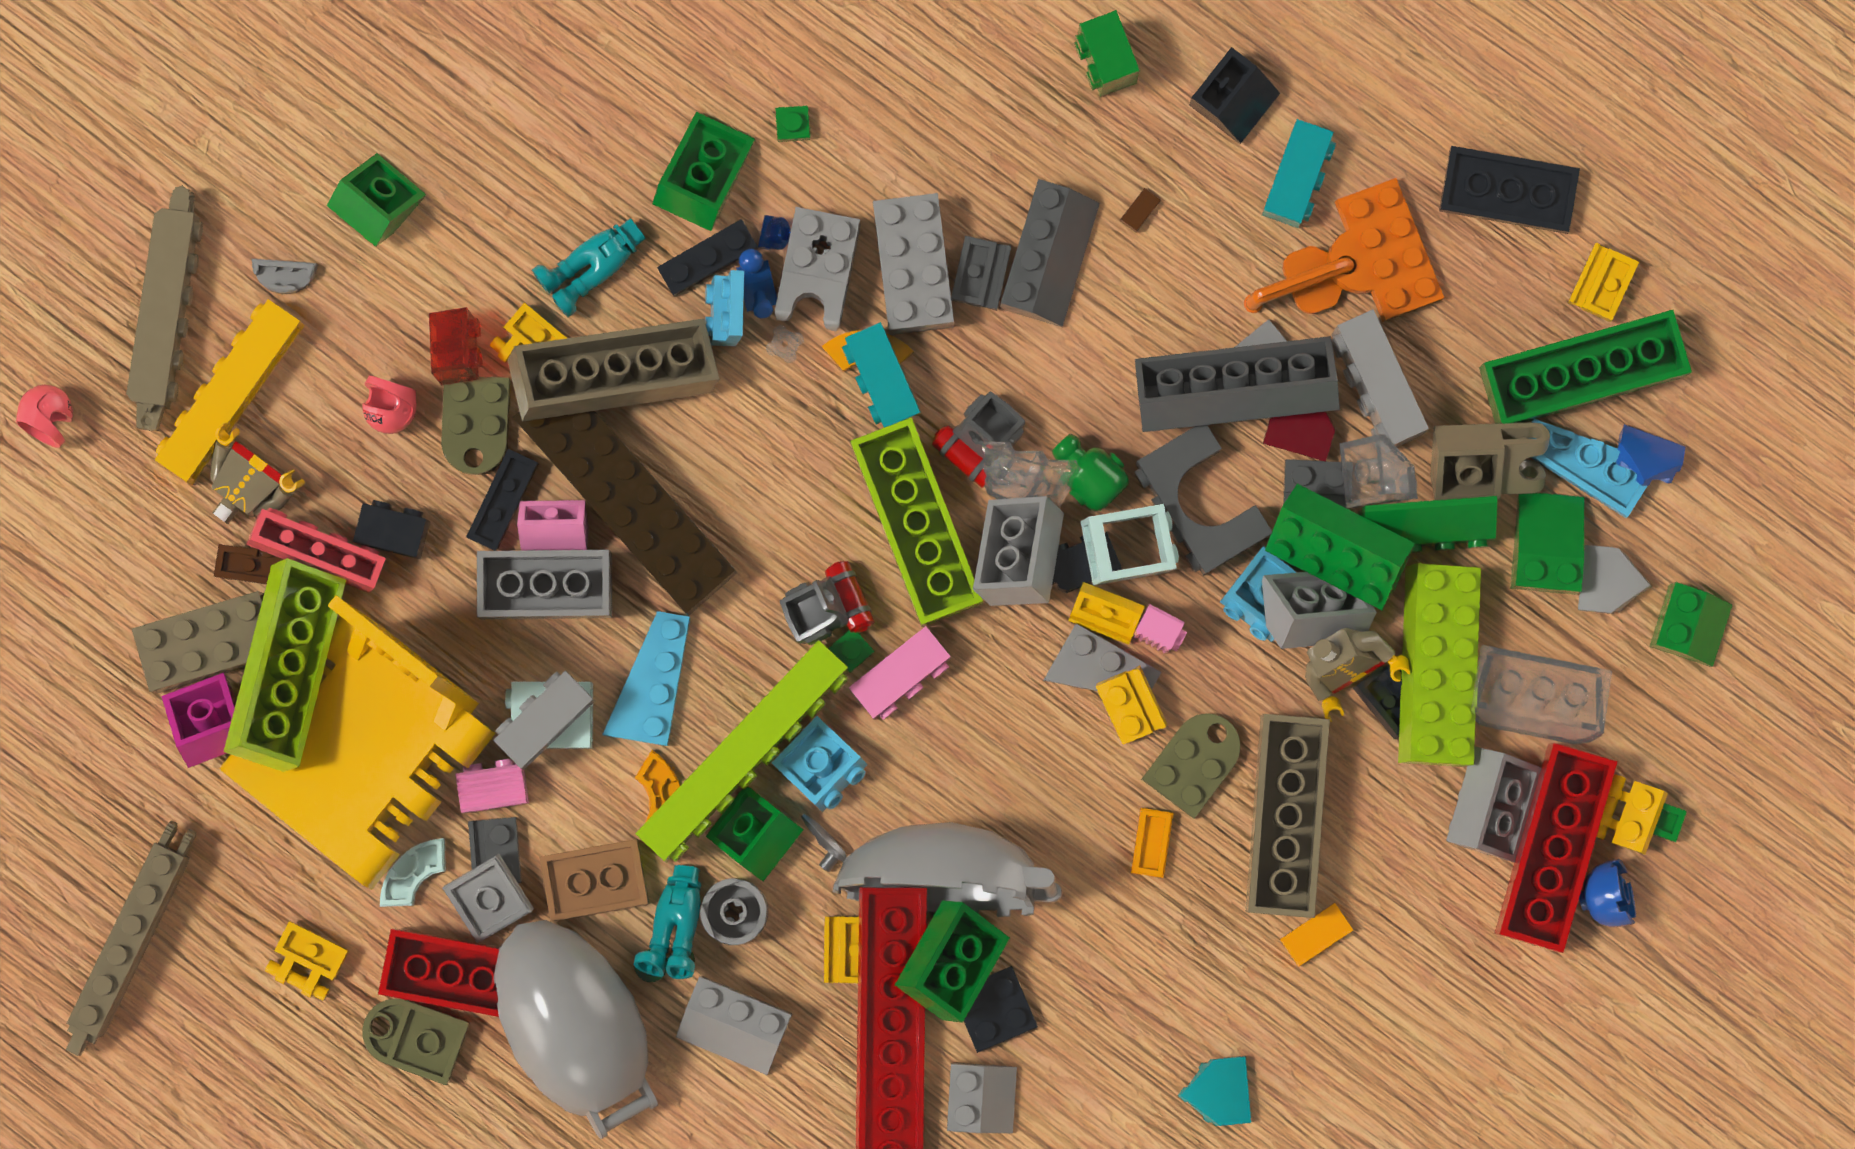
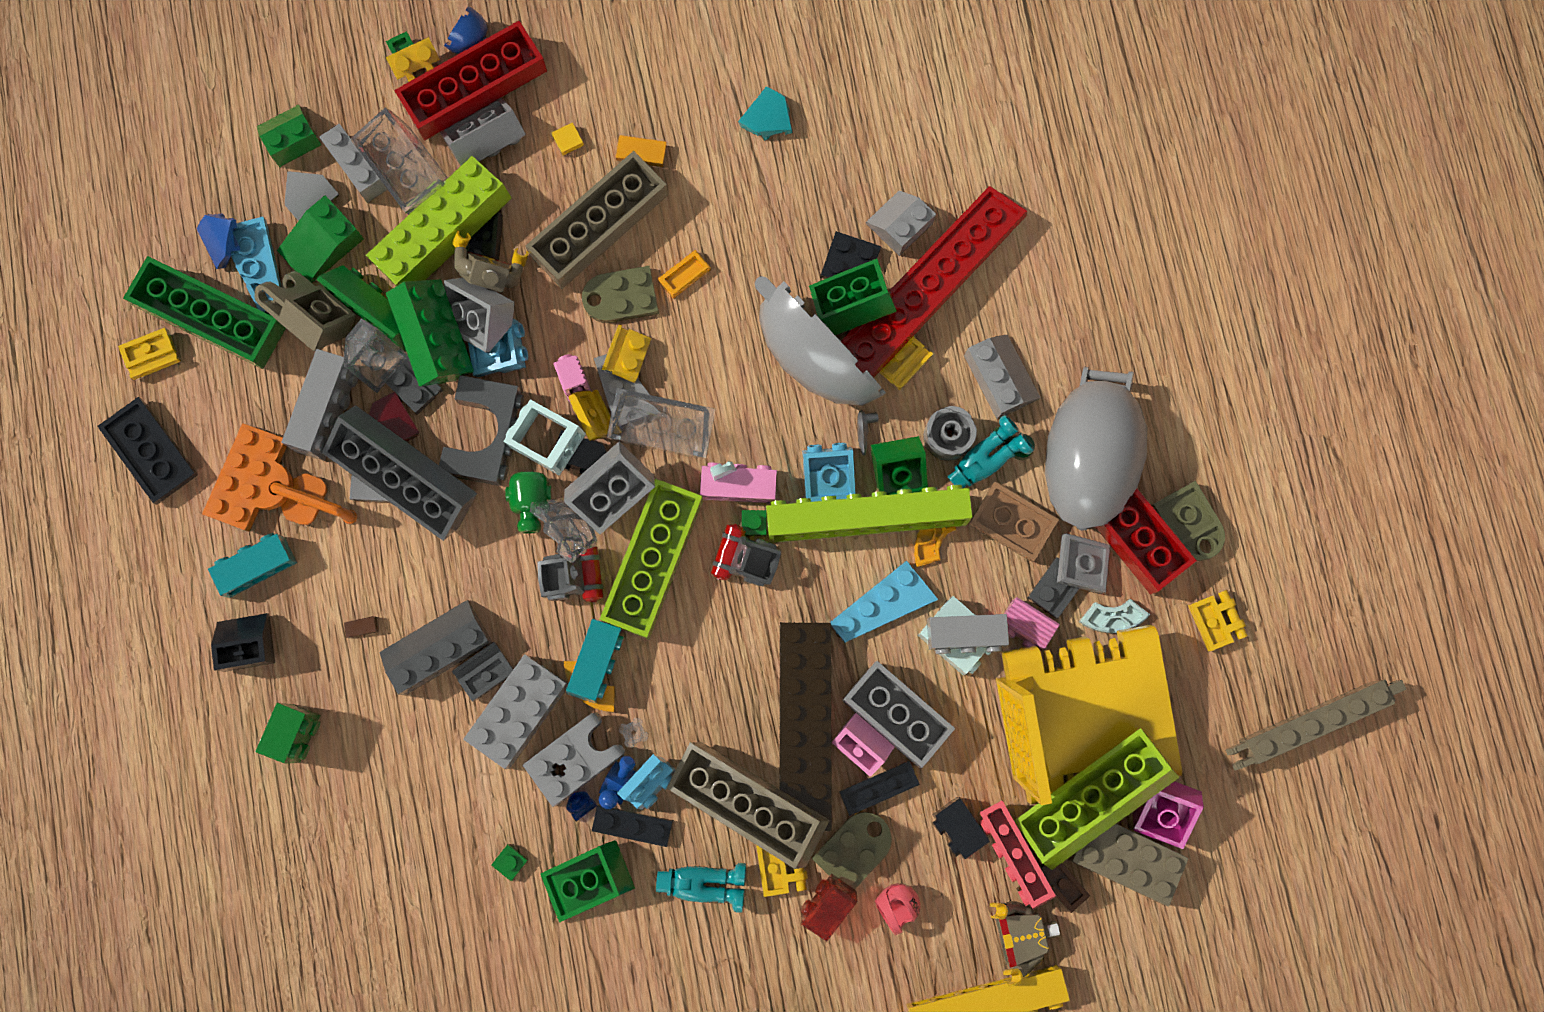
camera: 145 degrees left, 5 degrees down
none -> light grey brick [320,124,387,203]
none -> yellow tile [551,122,584,156]
none -> clear windscreen [607,388,716,459]
none -> light aqua tile [710,461,737,481]

